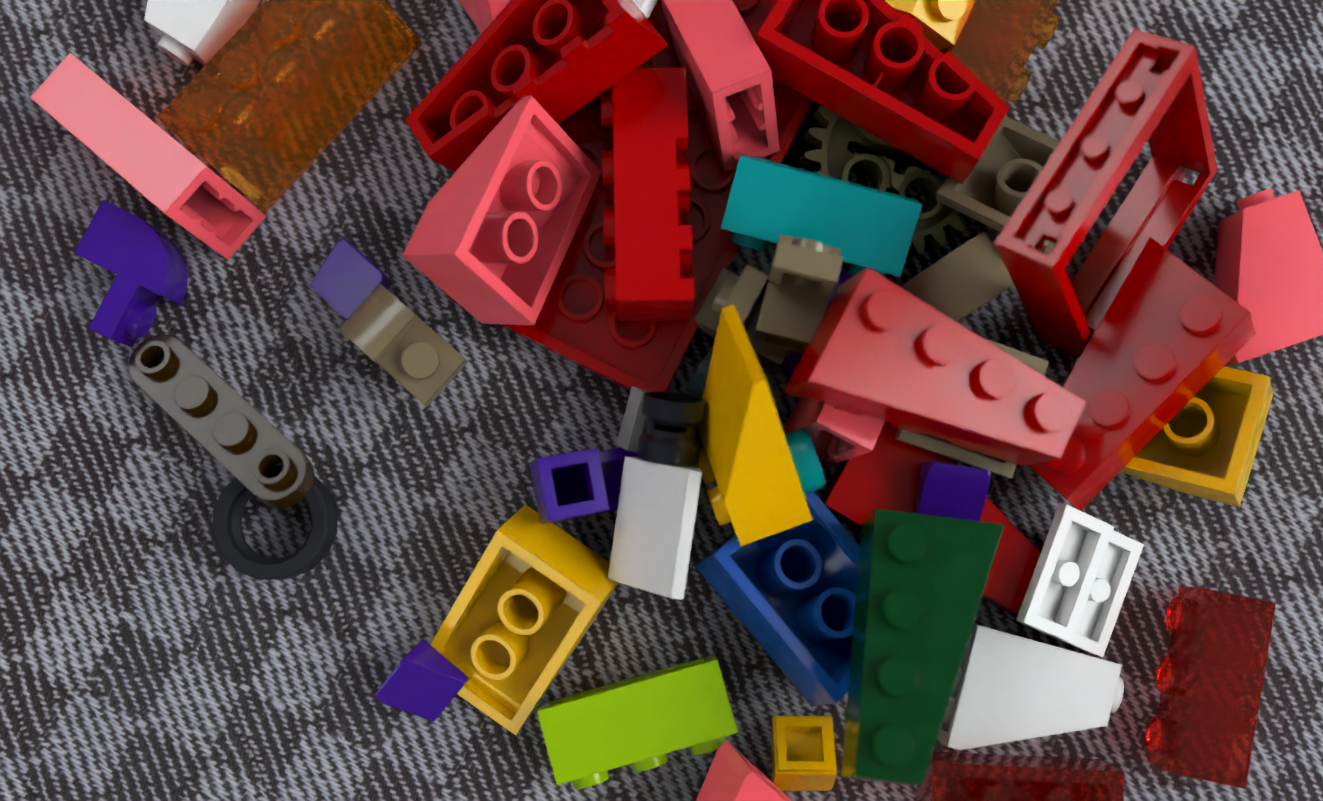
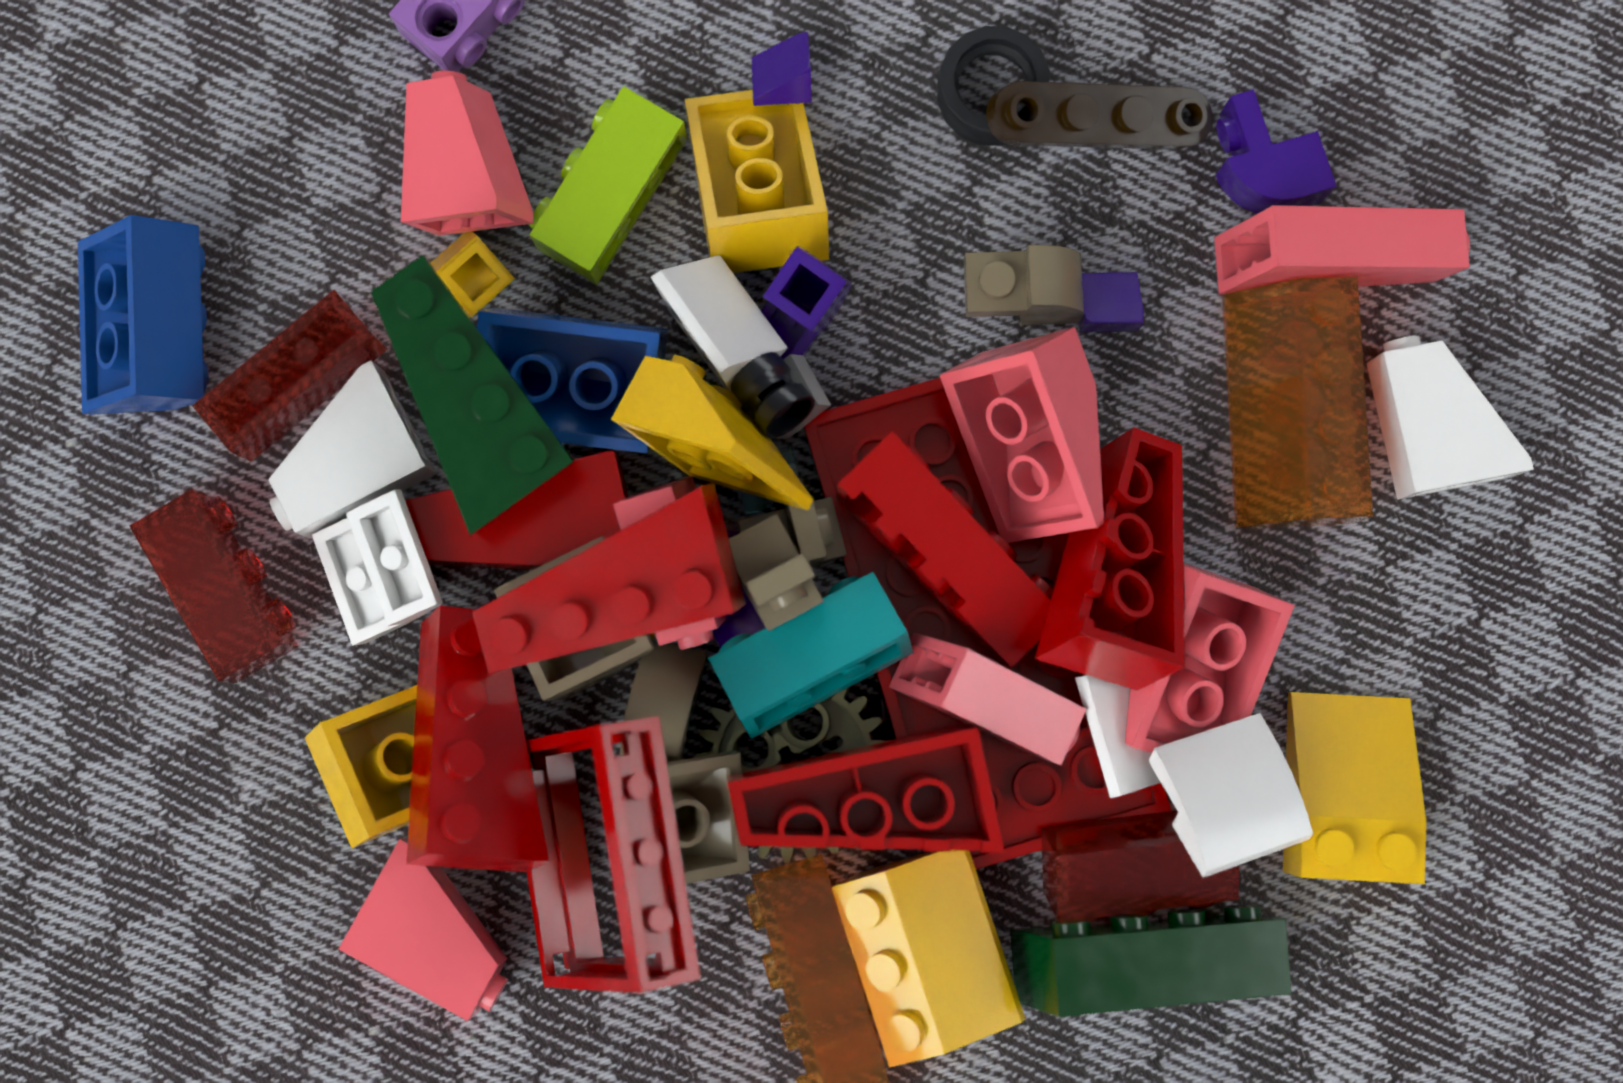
camera: 145 degrees right, 0 degrees up
teal tile [785,428,826,494] -> none
dark purple slope [914,462,991,522] -> none

